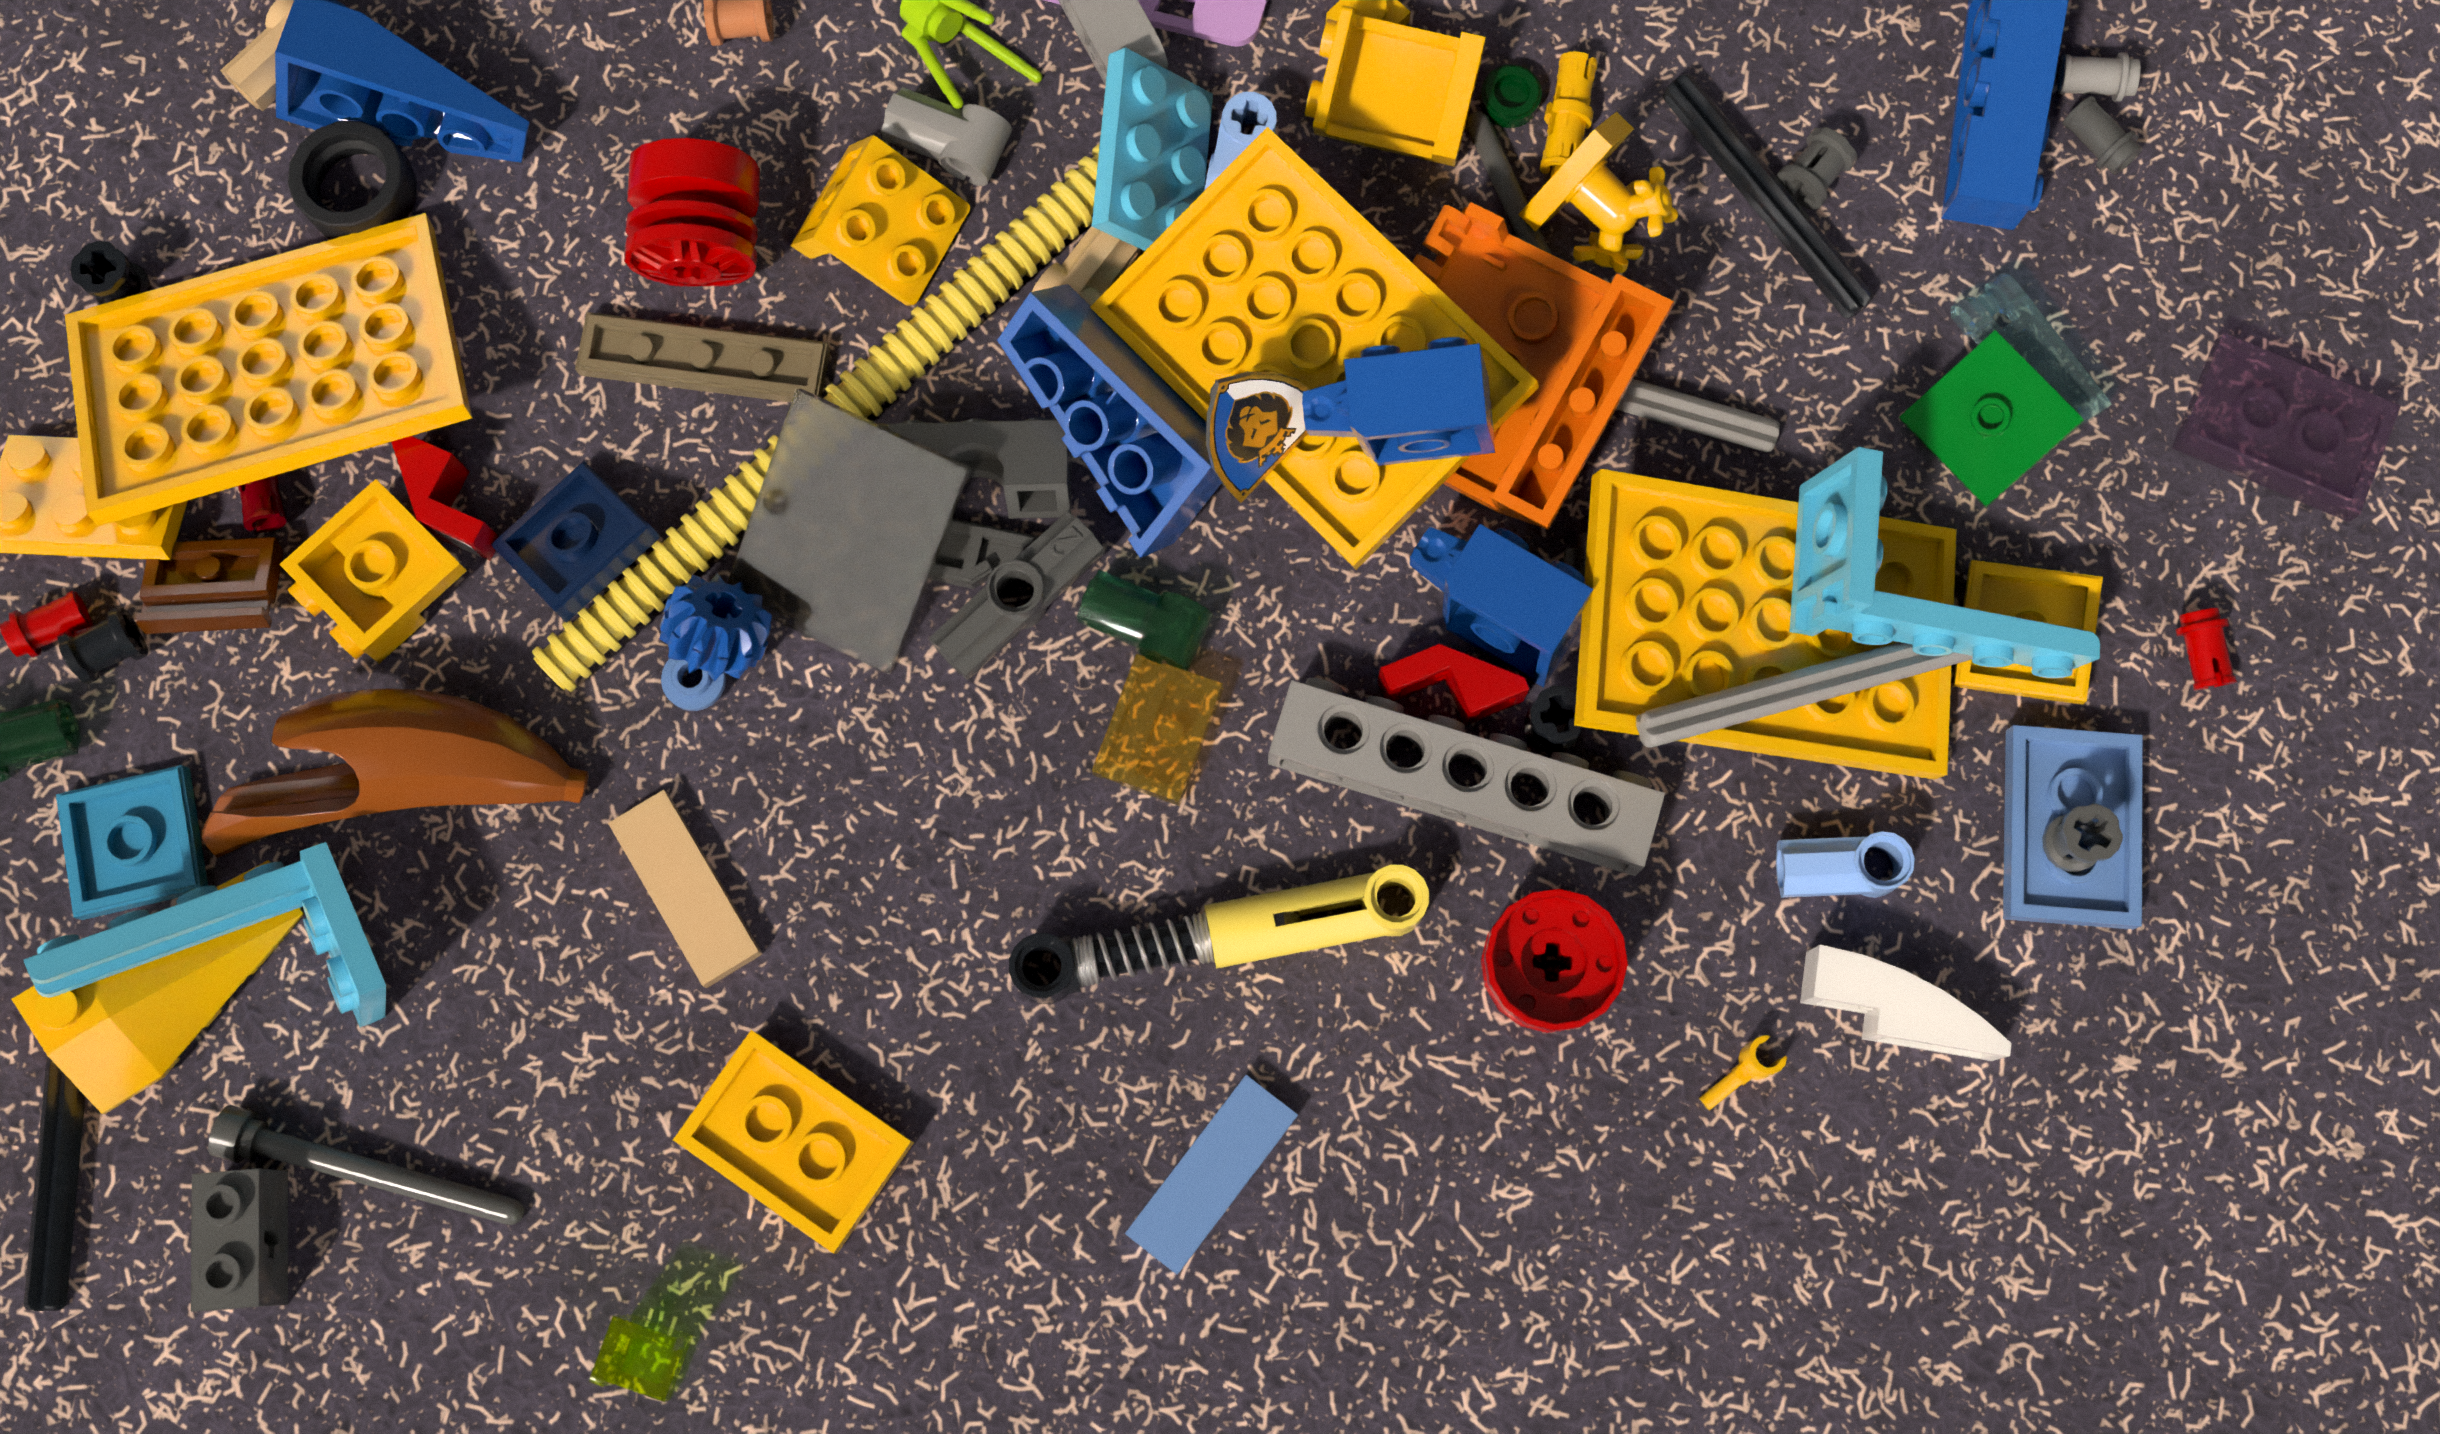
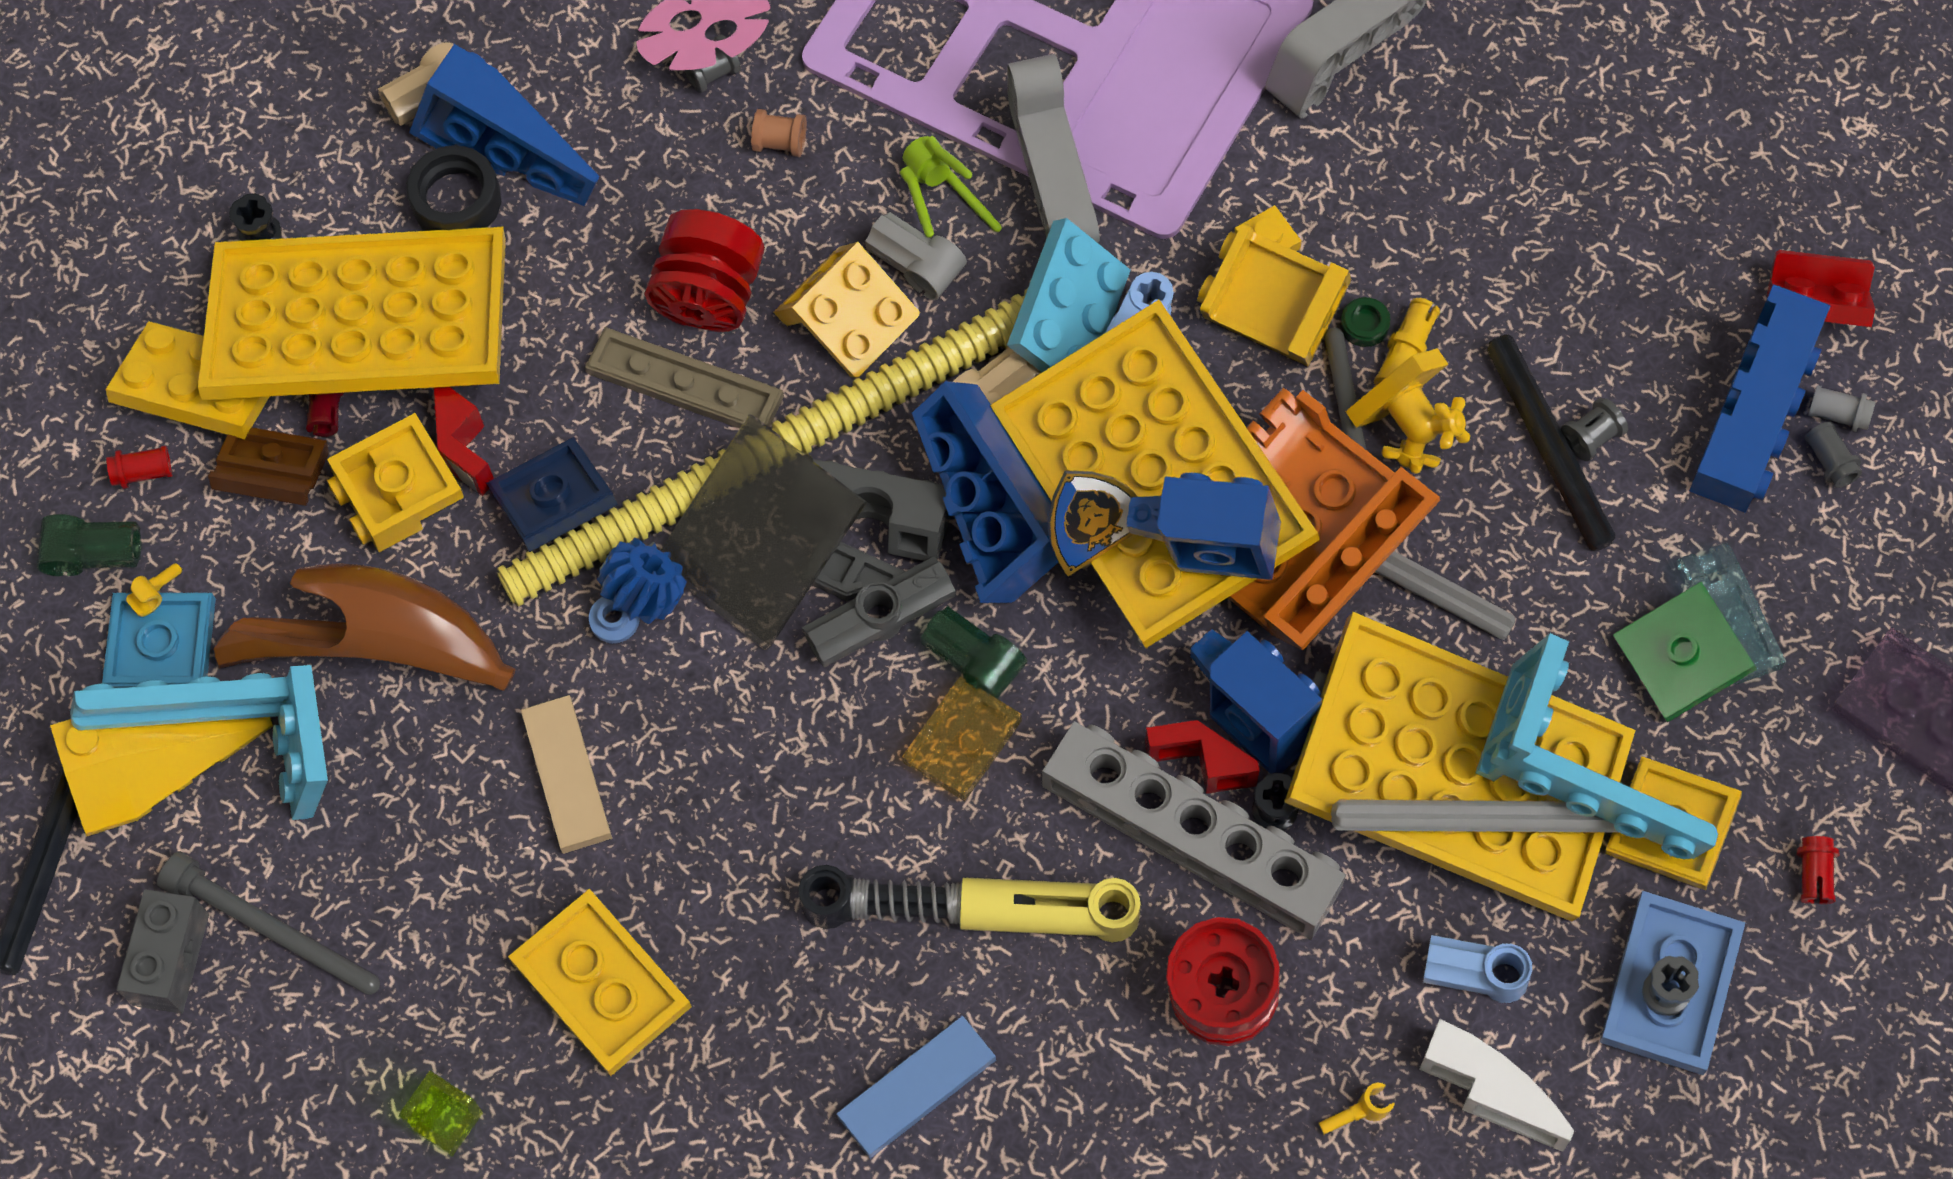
camera: 15 degrees right, 10 degrees down
black bush [57,606,148,684] -> none
none -> yellow hand [126,563,182,617]

